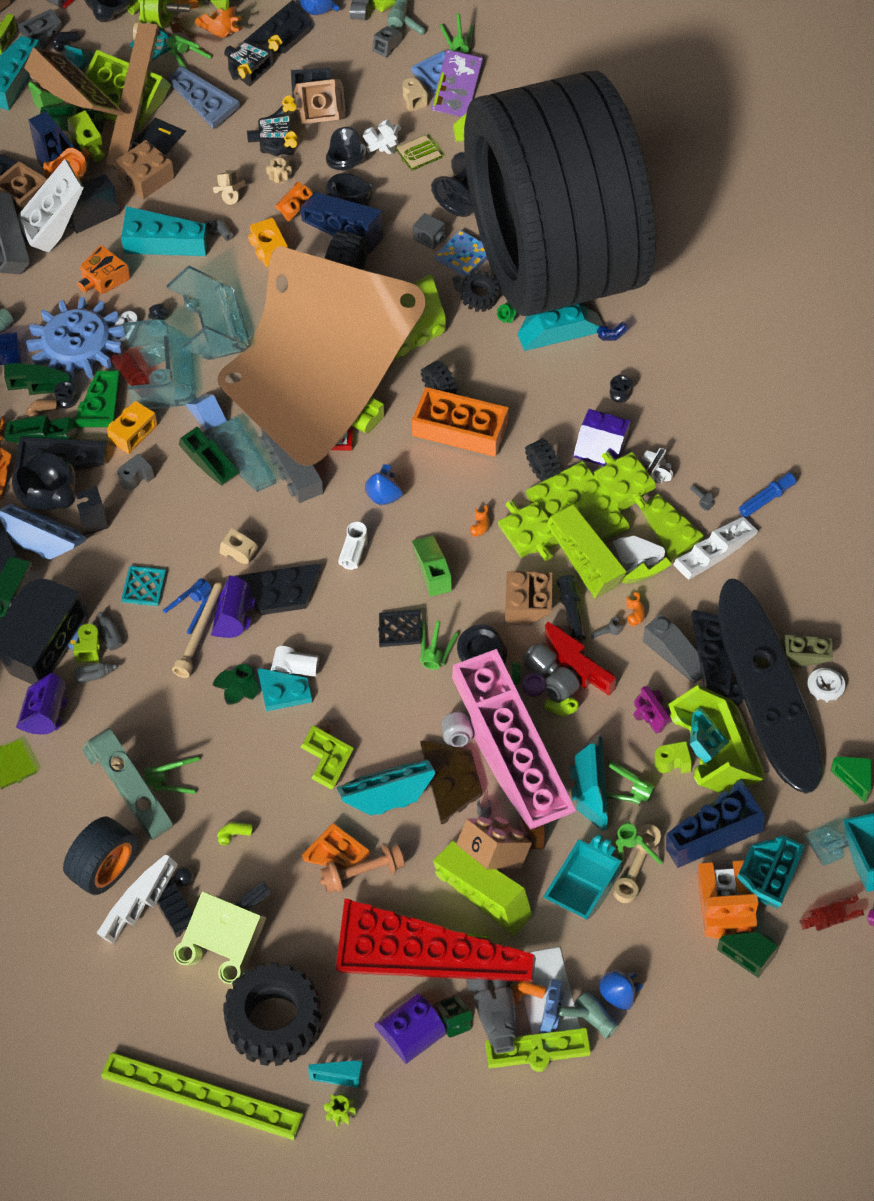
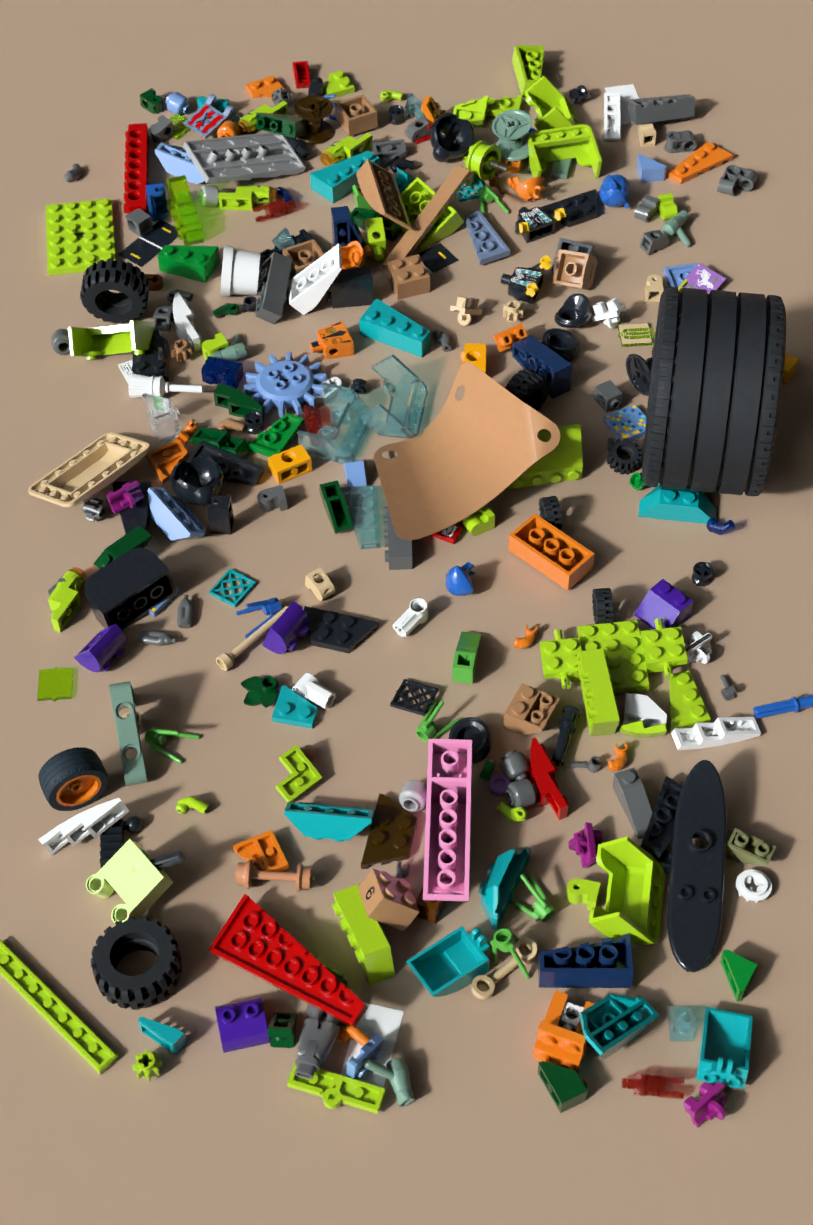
camera: 25 degrees right, 5 degrees down
lime leg [73,624,100,663] -> none
bright green plant [440,13,474,54] -> none
blue piece [599,970,643,1010] -> none
teal wing [690,707,729,763] -> none

